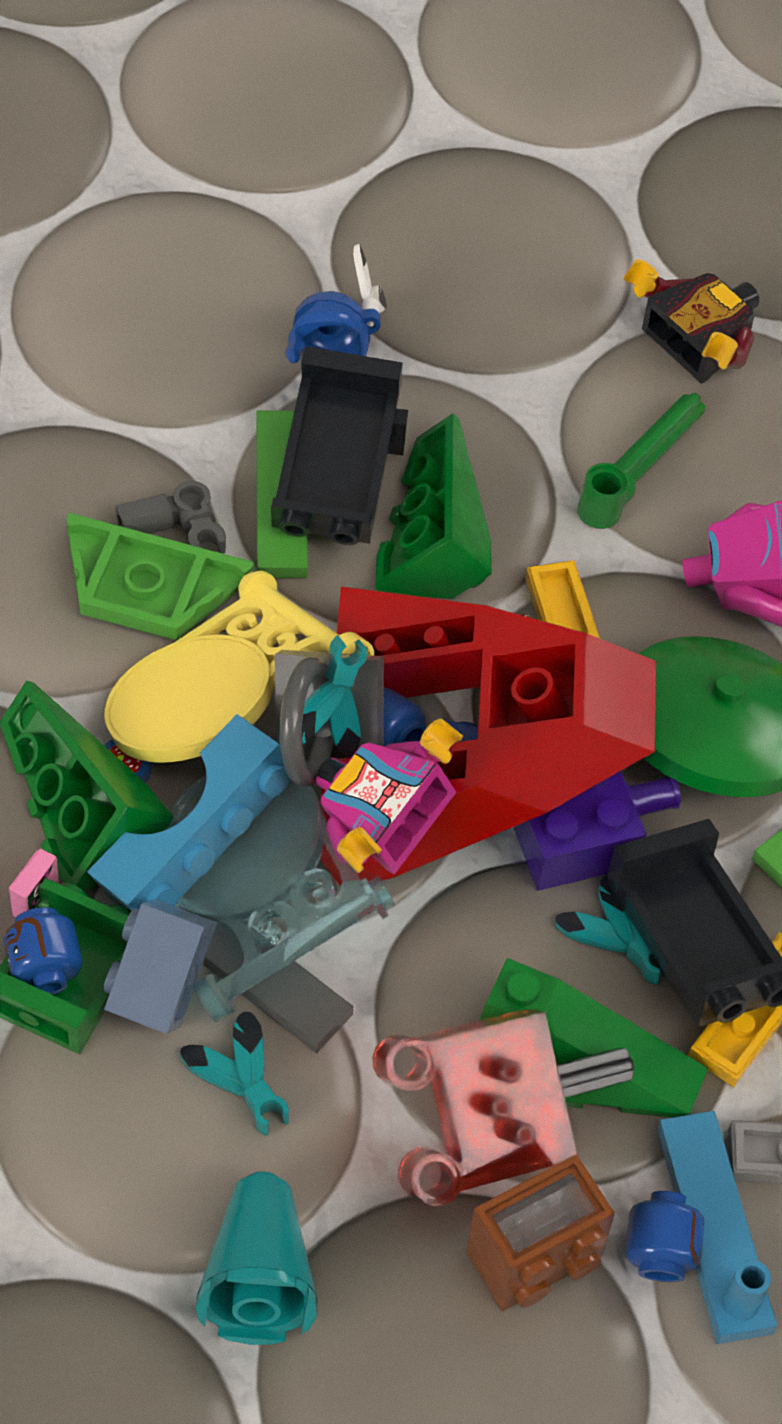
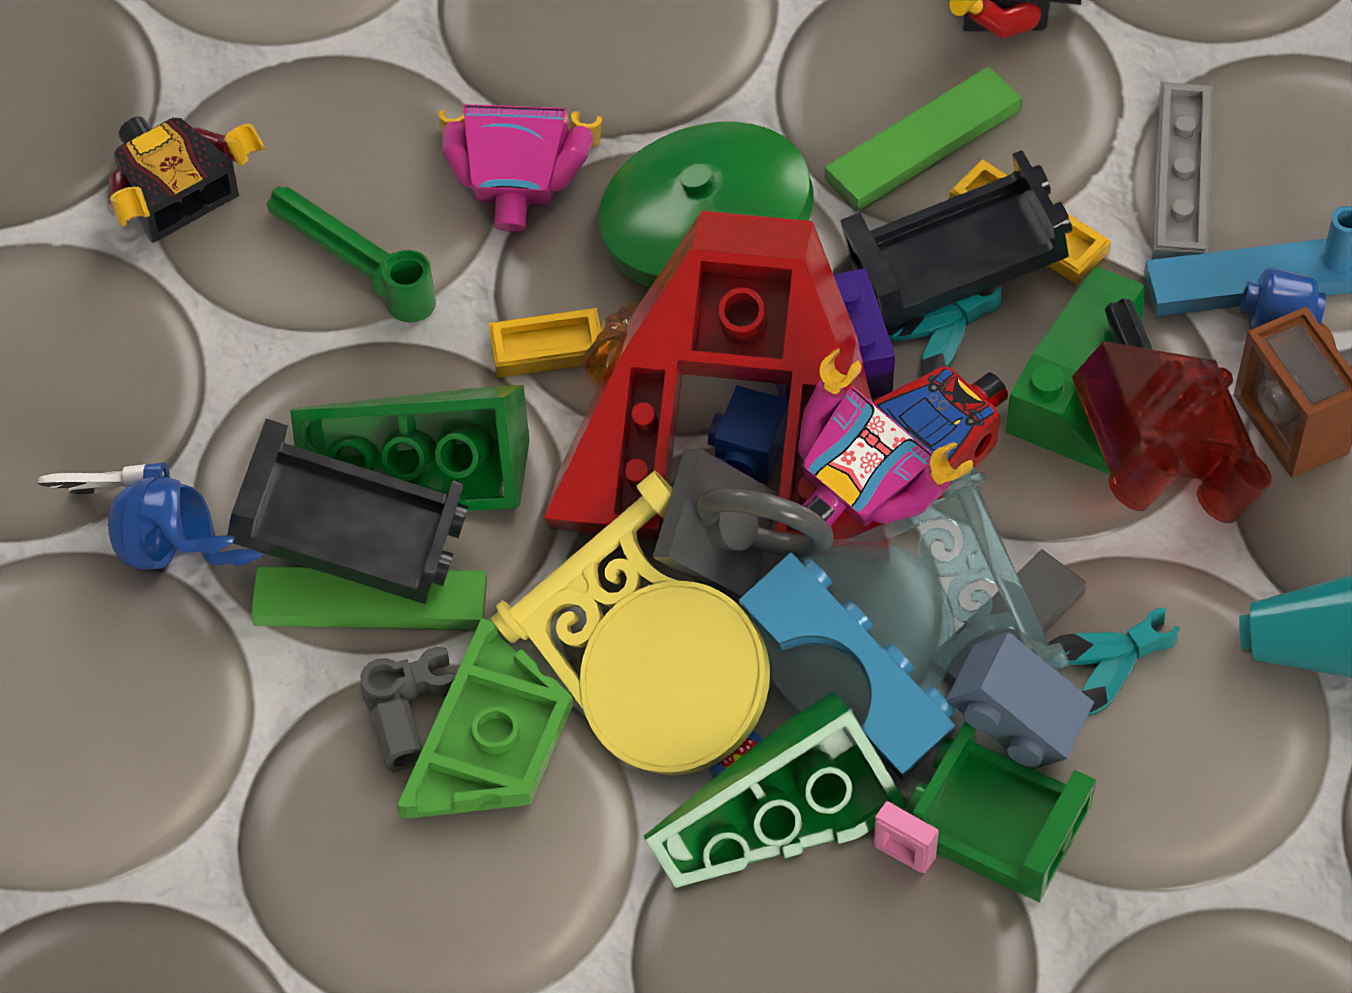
camera: 80 degrees left, 0 degrees up
blue head [4,907,83,995] -> none
teal piece [302,635,367,757] -> none
none -> torso [872,366,1008,502]

